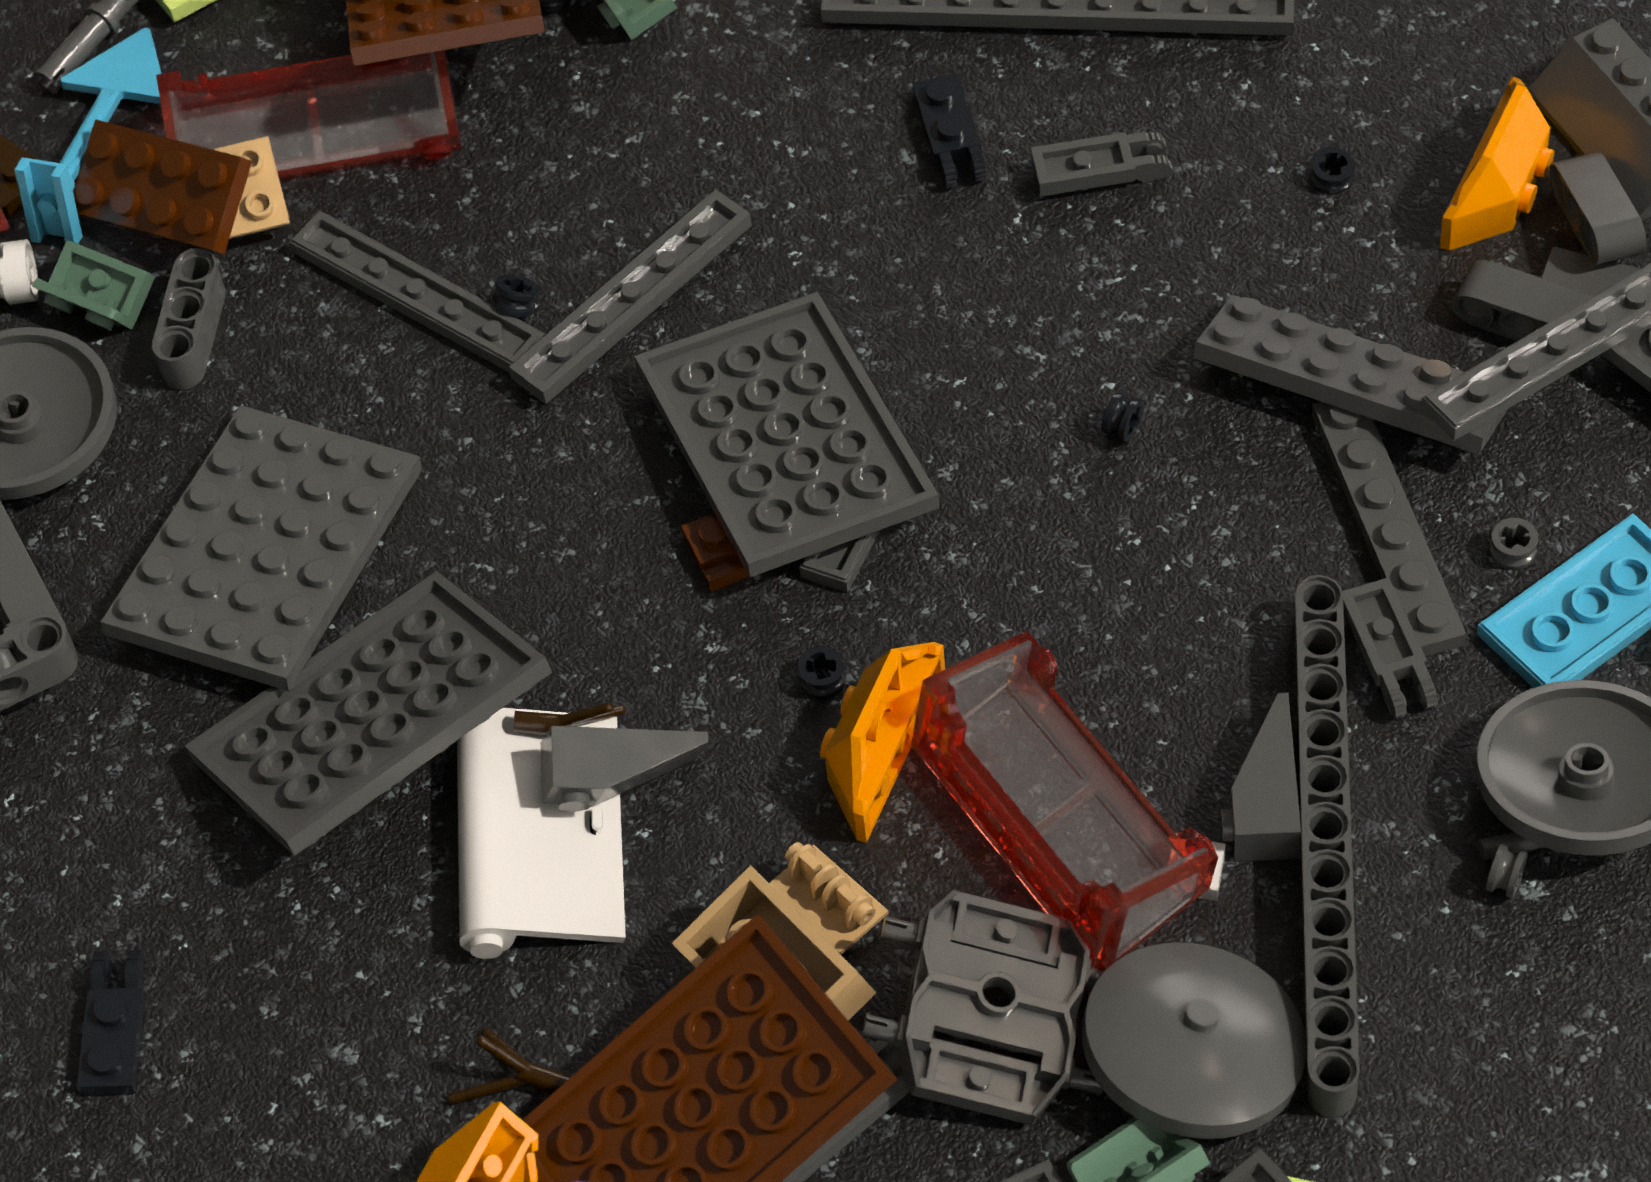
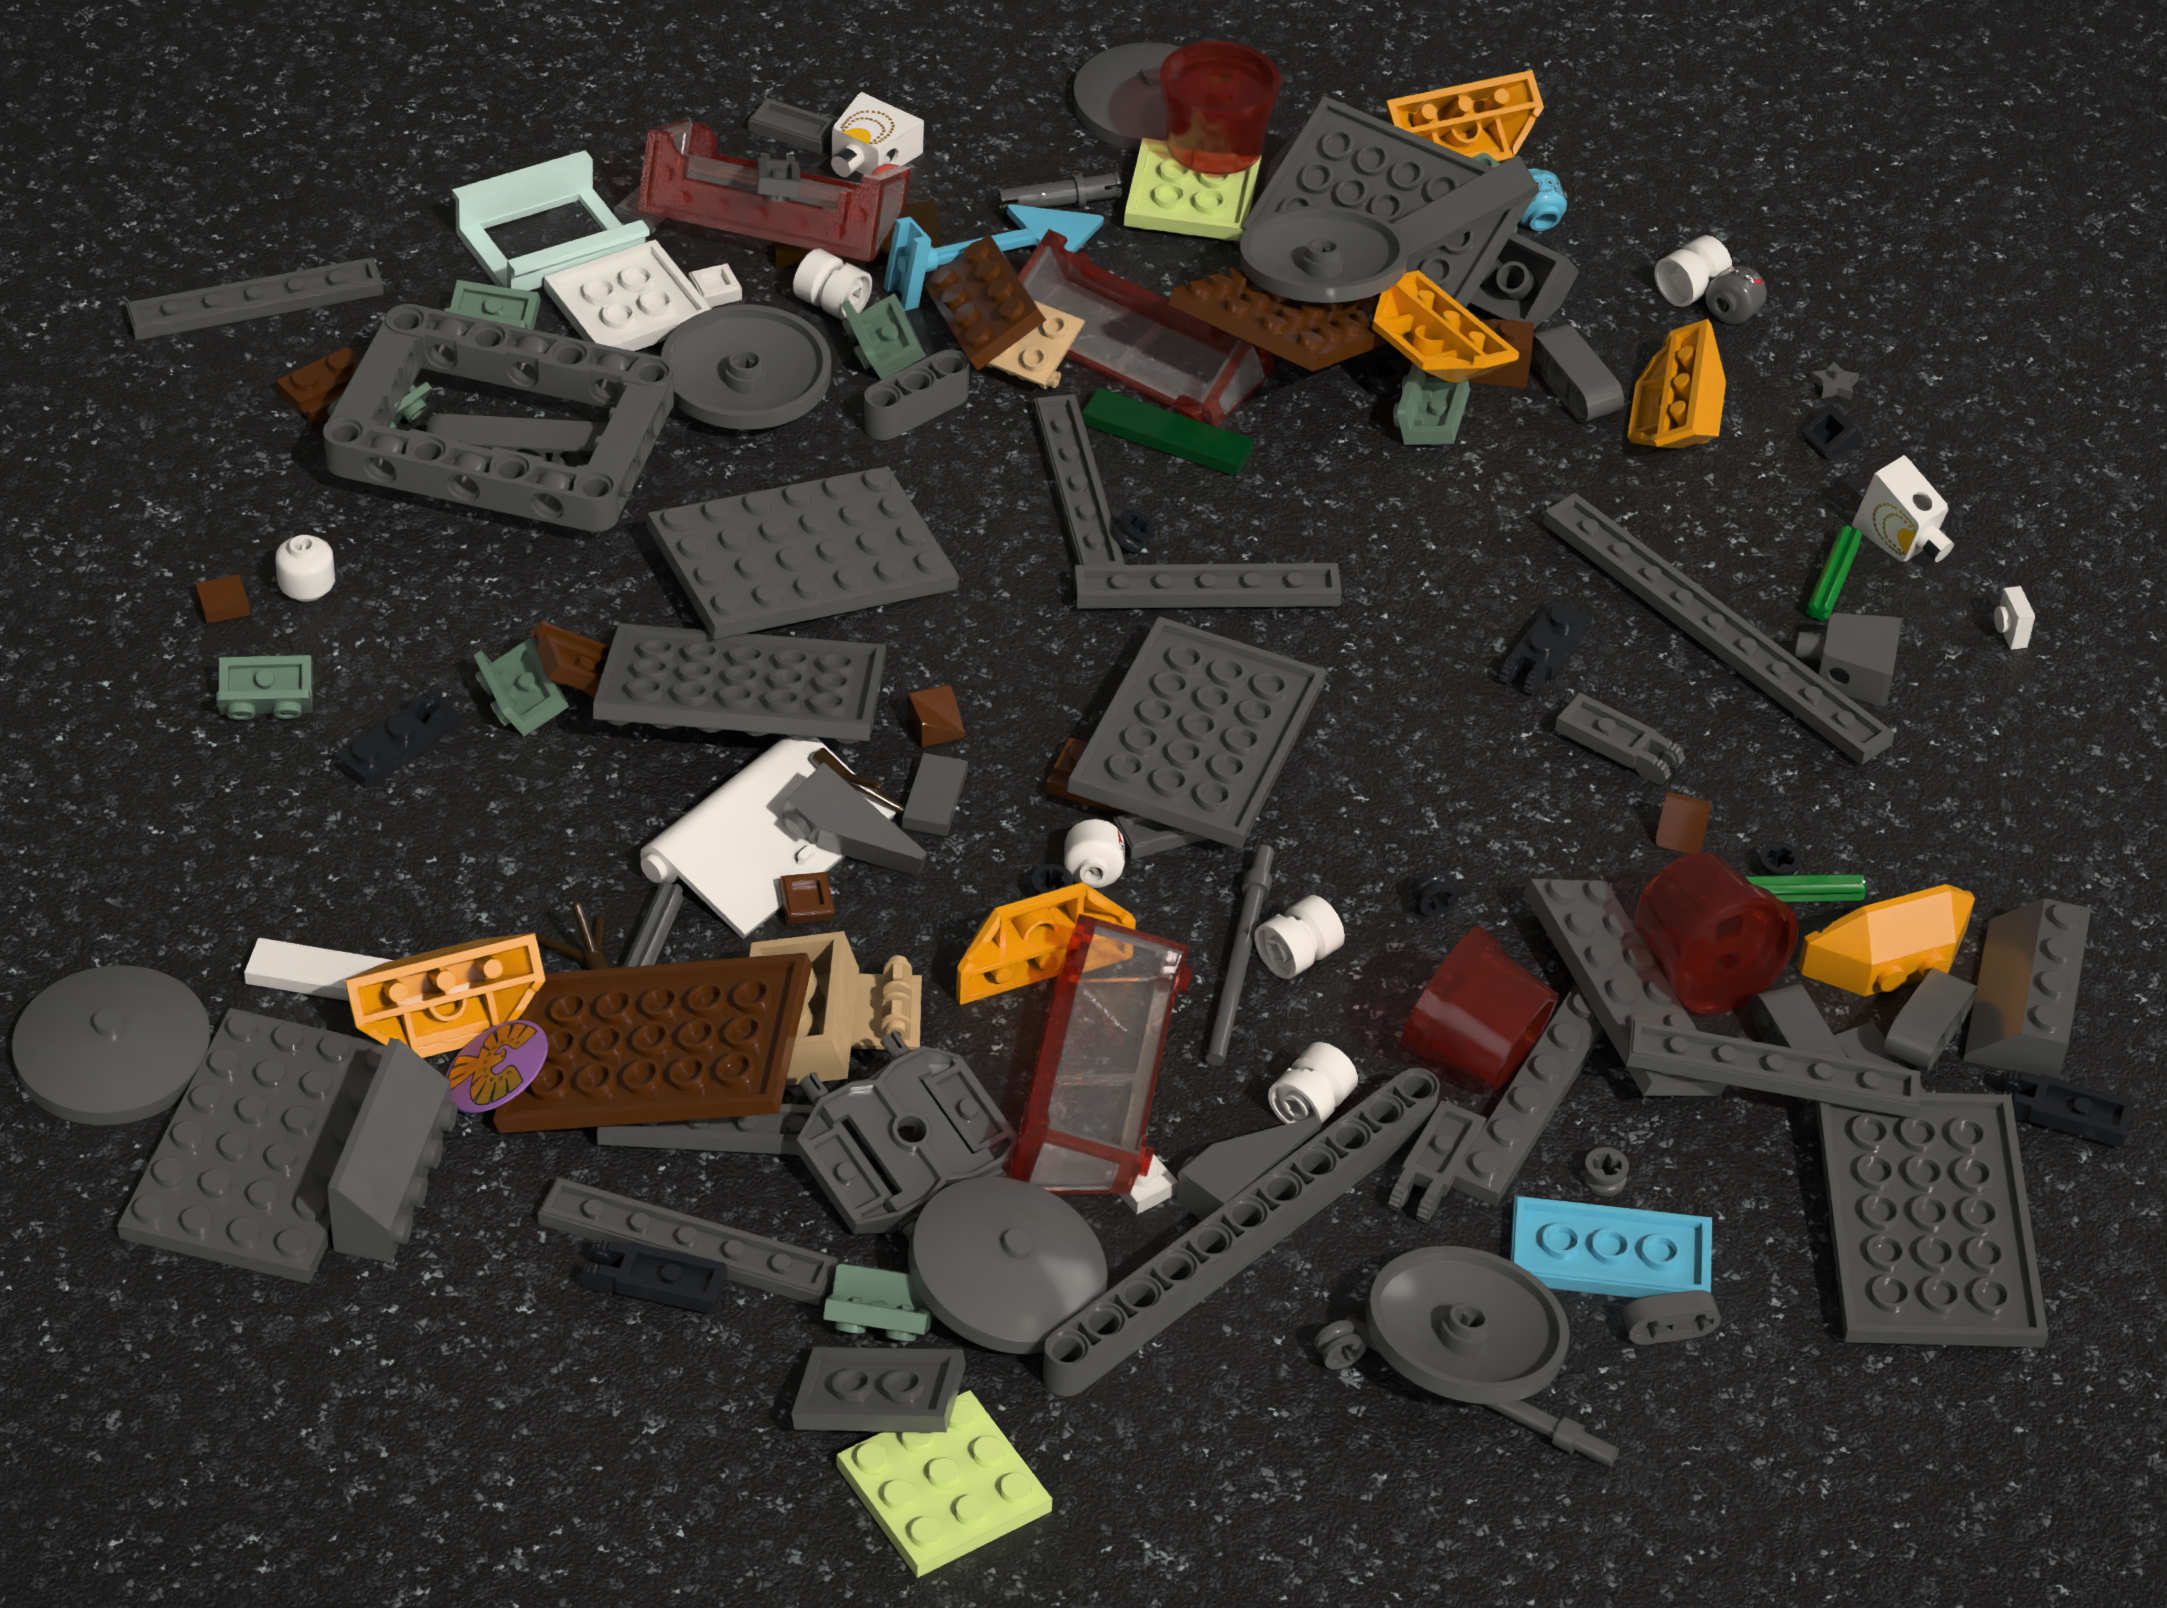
camera: 35 degrees right, 10 degrees down
none -> sand green bracket [473,638,569,736]
none -> reddish brown plate [530,621,611,697]
none -> dark grey axle [623,881,683,967]
none -> reddish brown tile [778,872,835,925]
none -> dark grey tile [902,753,968,836]
none -> reddish brown slope [907,685,965,747]
none -> white head [1064,819,1125,888]
none -> dark green tile [1081,388,1254,477]
none -> dark grey bar [1206,845,1274,1066]
none -> white wheel [1254,895,1345,979]
none -> white wheel [1268,1042,1358,1124]
none -> clear red piece [1400,926,1558,1091]
none -> clear red piece [1635,853,1798,1015]
none -> reddish brown slope [1655,791,1712,856]
none -> green axle [1728,874,1866,904]

